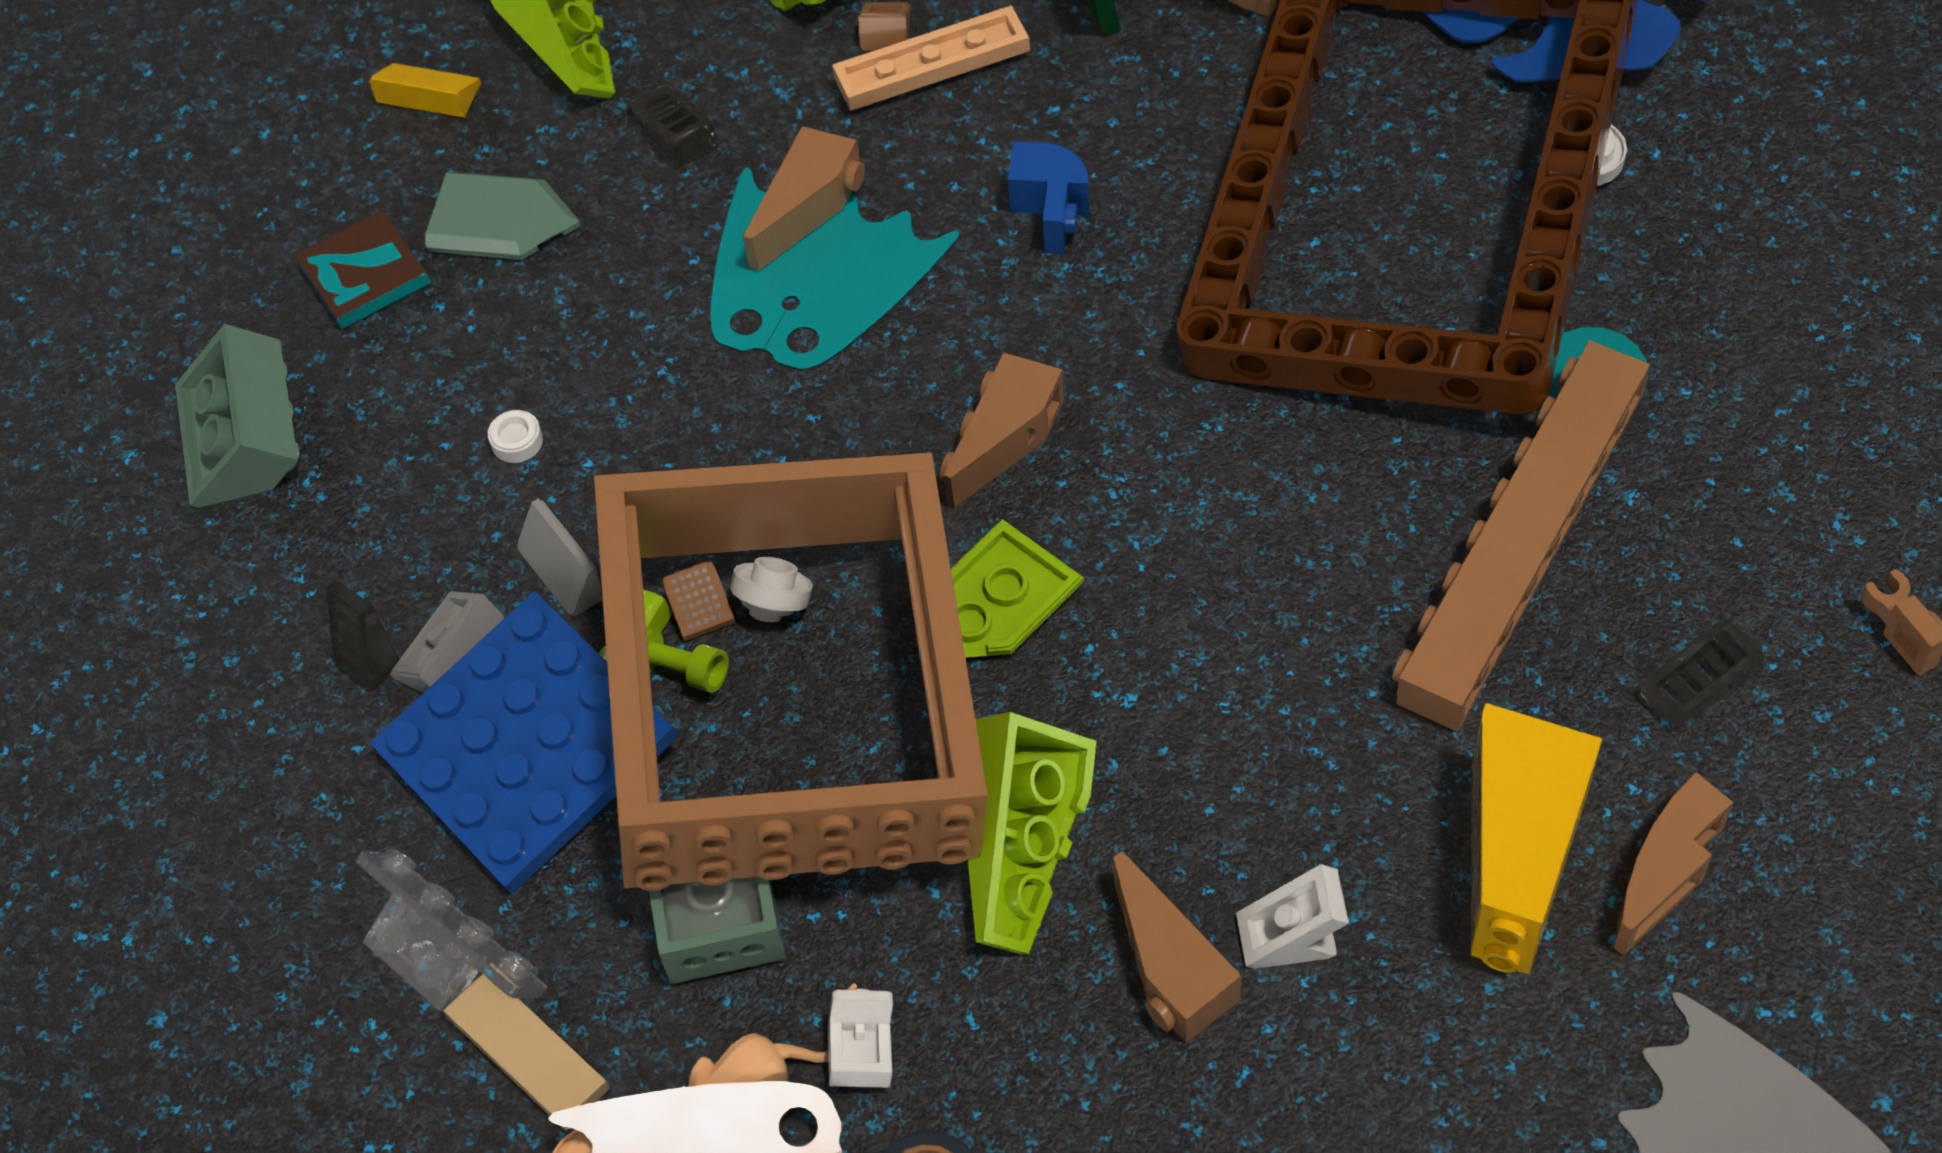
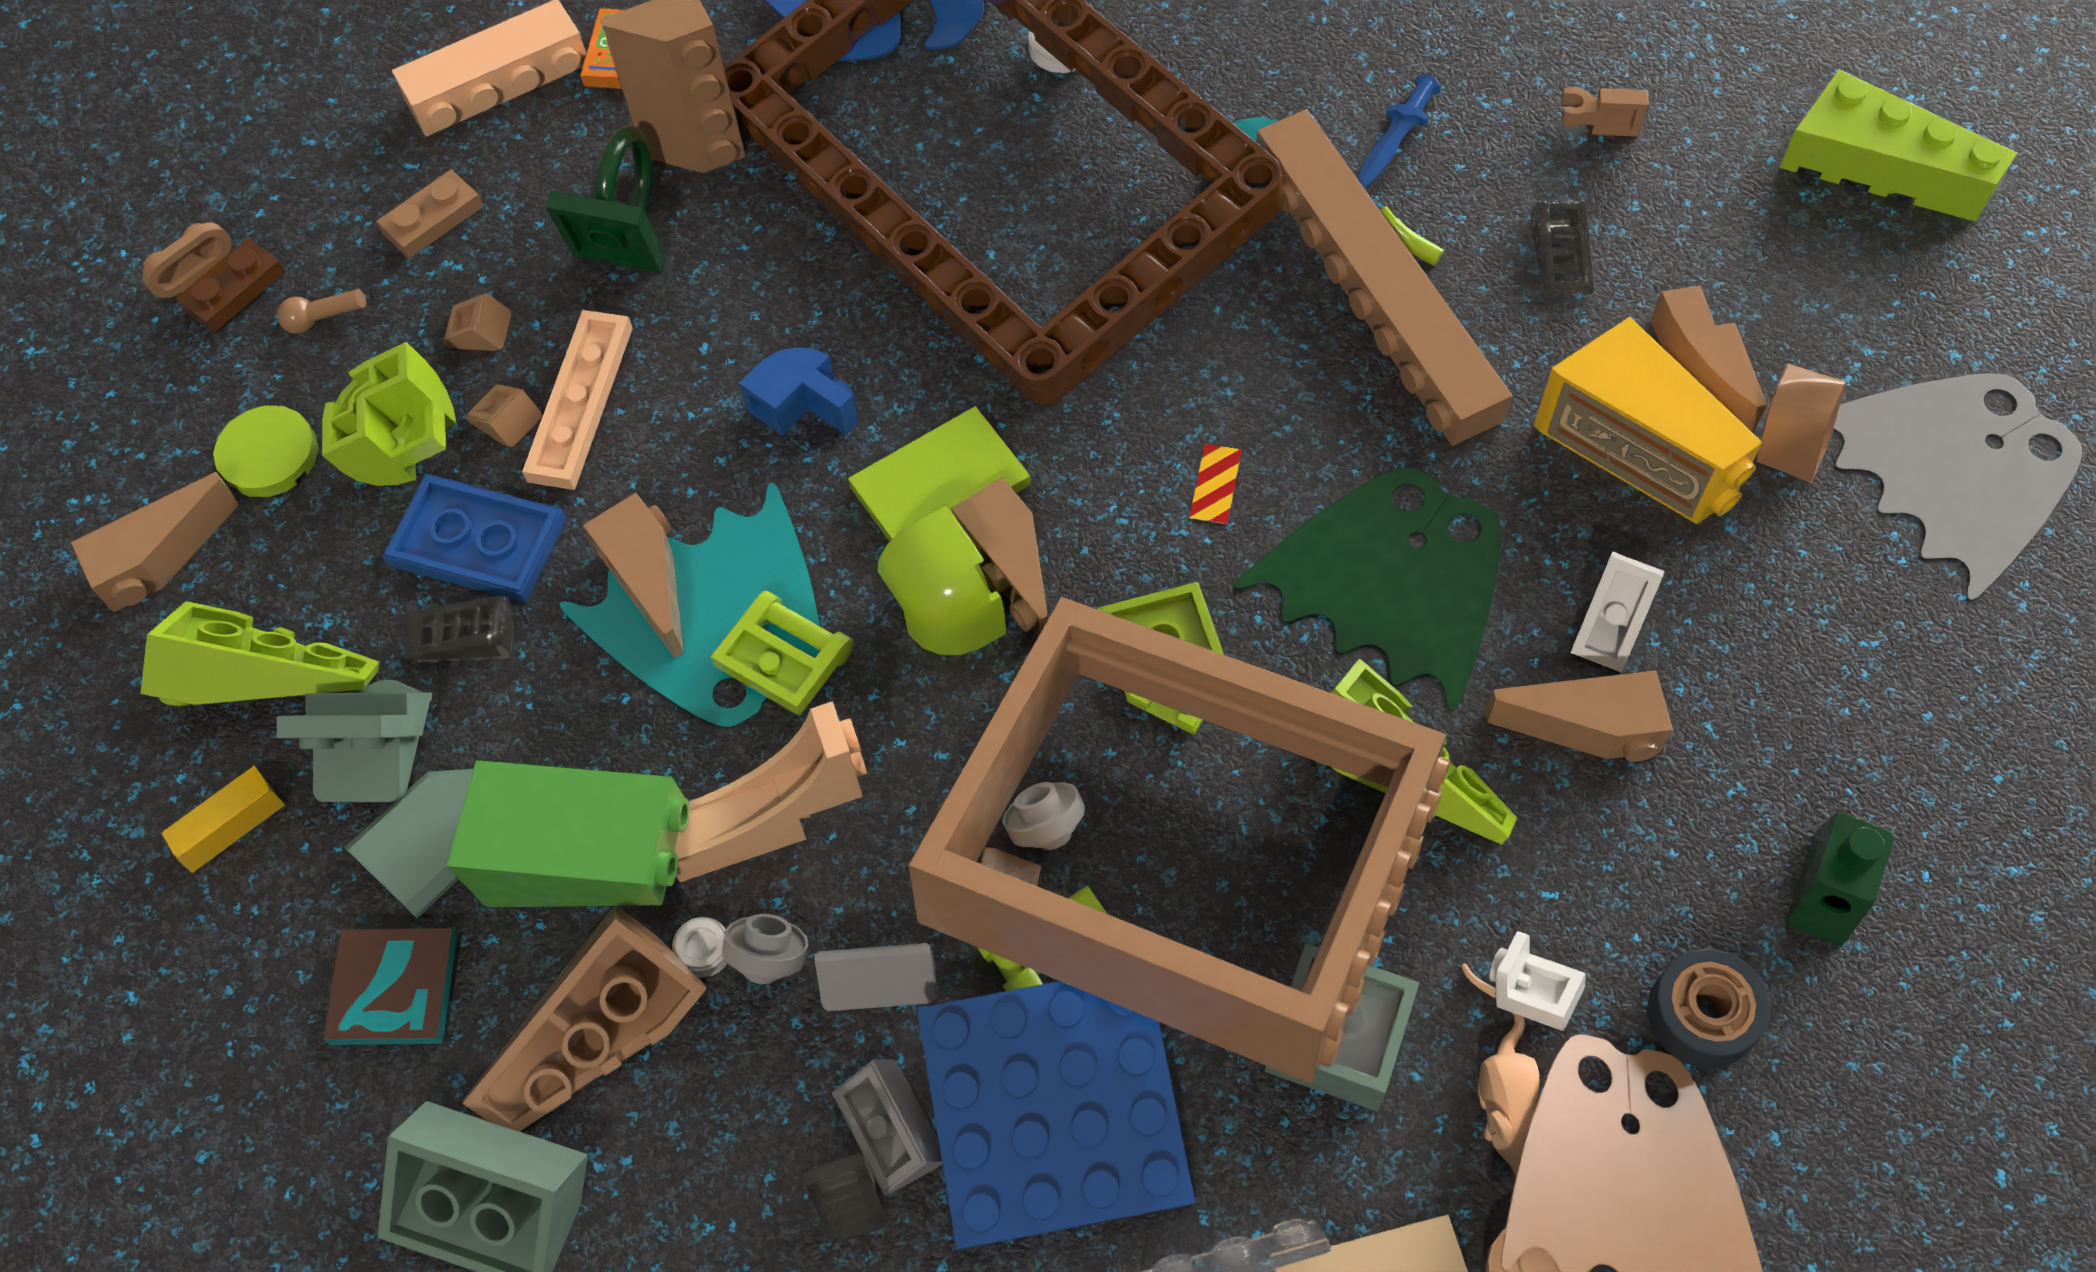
camera: 60 degrees left, 5 degrees up
none -> sand green piece [277,680,432,802]
none -> blue tile [382,473,567,603]
none -> bright green slope [447,760,690,907]
none -> medium nougat wedge [463,906,707,1131]
none -> light nougat arch [674,701,867,882]
none -> lime plate [711,591,854,716]
none -> light grey plate [722,914,808,984]
none -> lime tile [848,406,1031,542]
none -> lime brick [877,505,1007,655]
none -> sticker [1189,444,1242,524]
none -> dark green piece [1234,467,1501,712]
none -> blue sword [1357,74,1441,189]
none -> lime bar [1380,206,1444,267]
none -> medium nougat piece [1756,364,1846,483]

